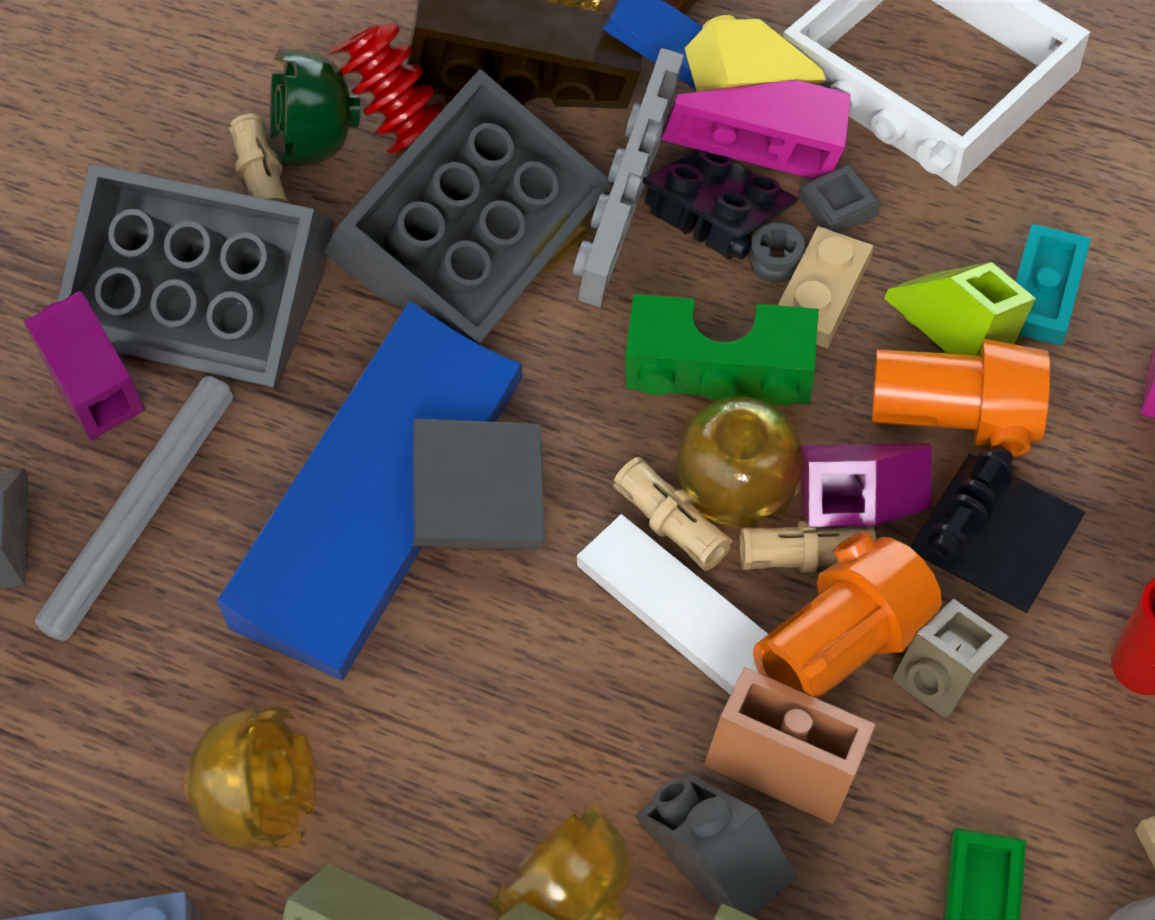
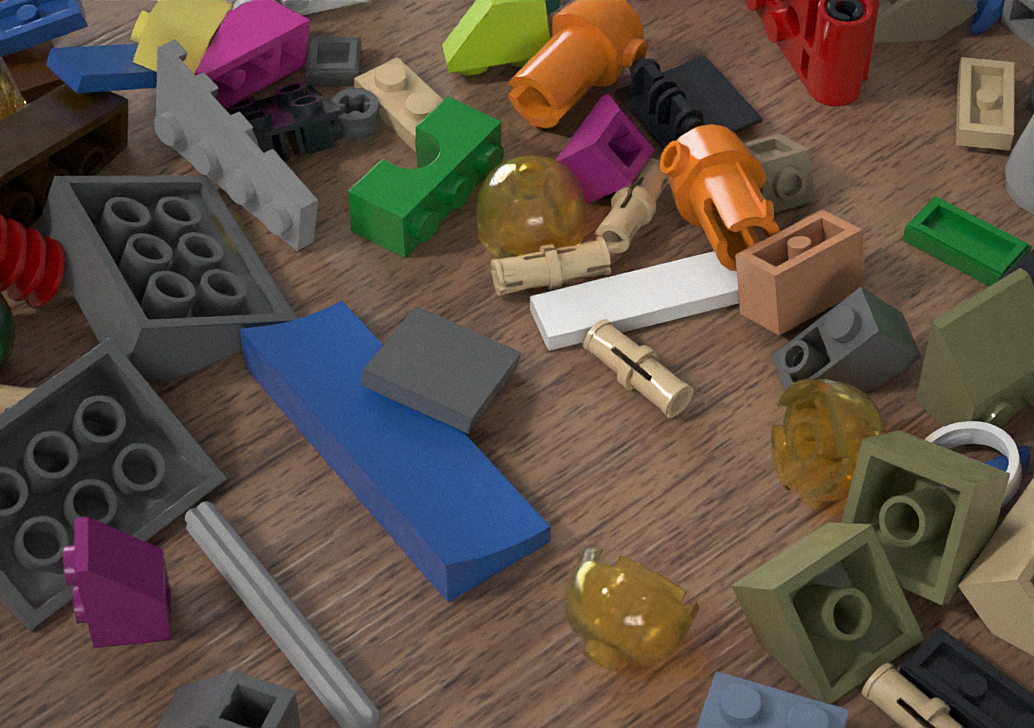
camera: 65 degrees left, 10 degrees down
none -> tan pin [583,319,693,418]

